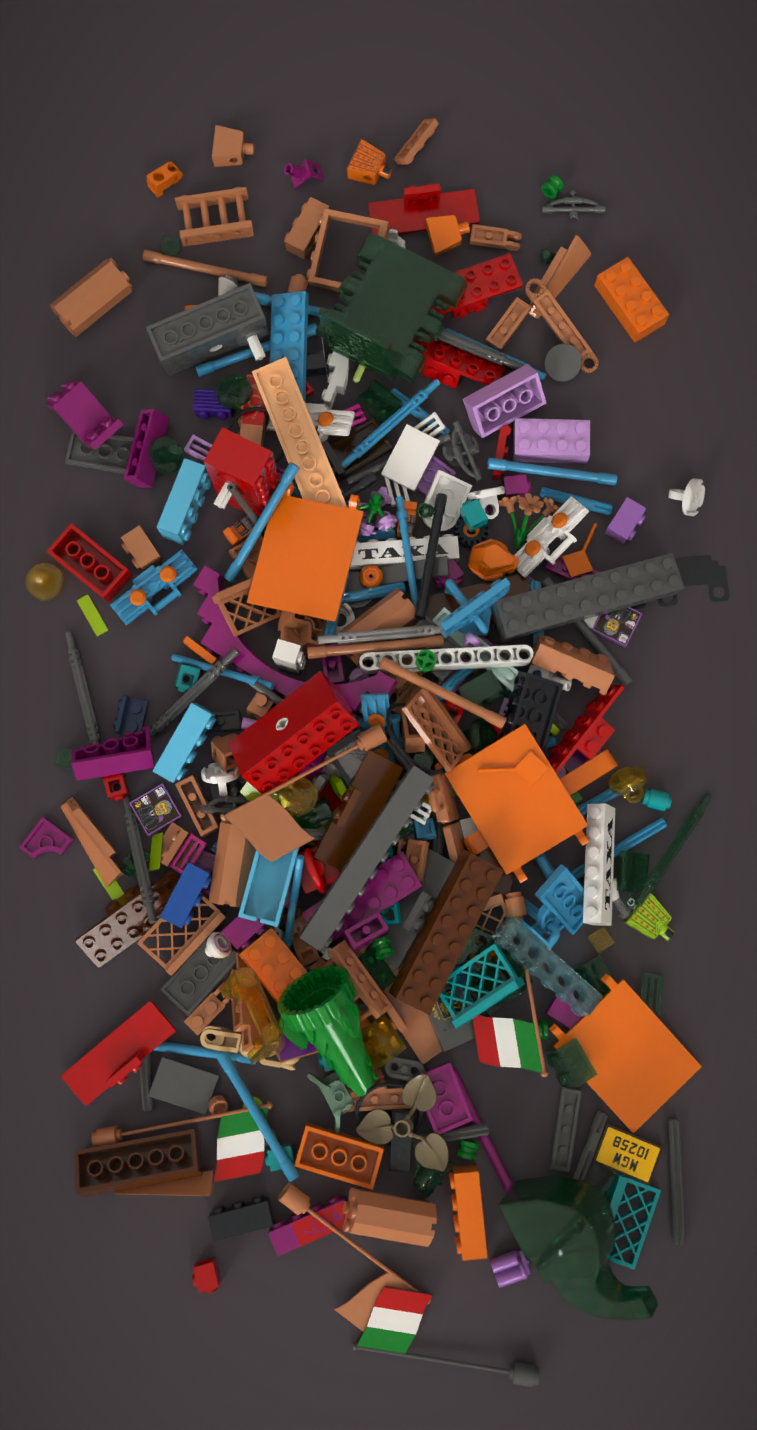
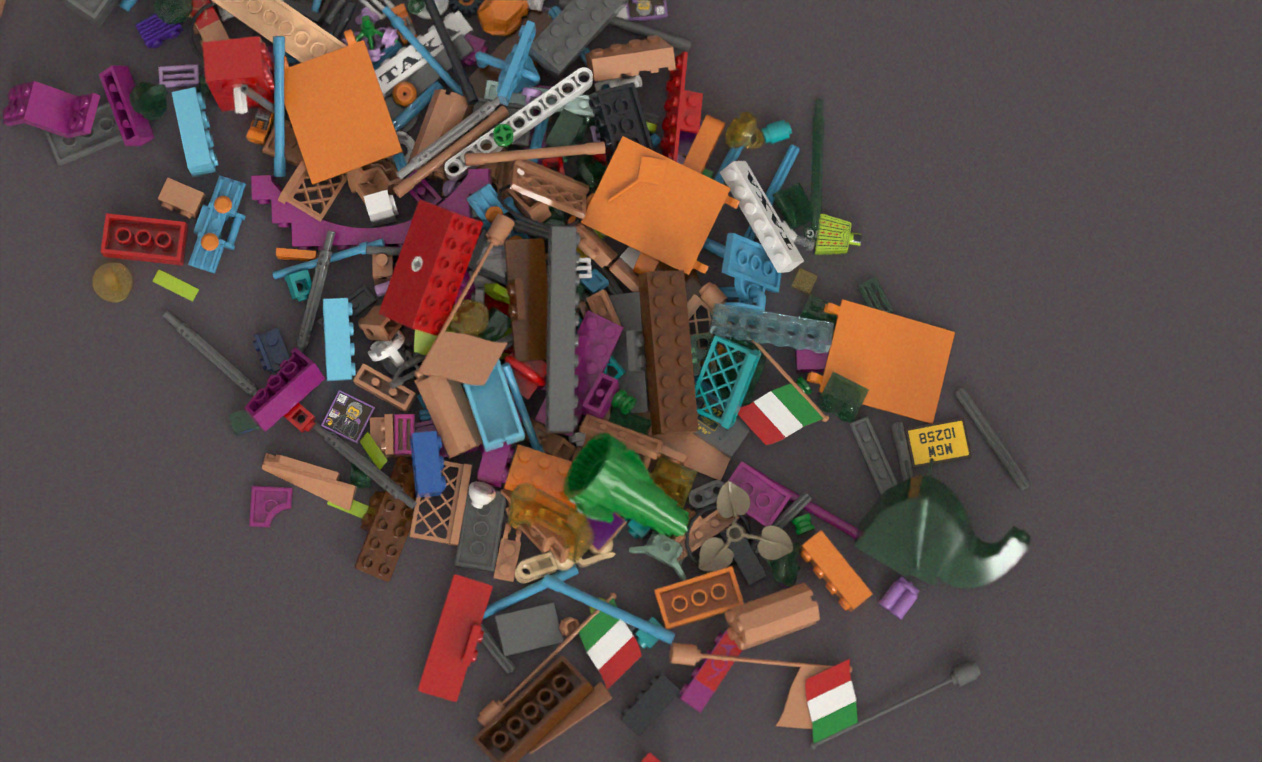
camera: 40 degrees left, 0 degrees up
teal fence [586,1171,661,1270] -> none

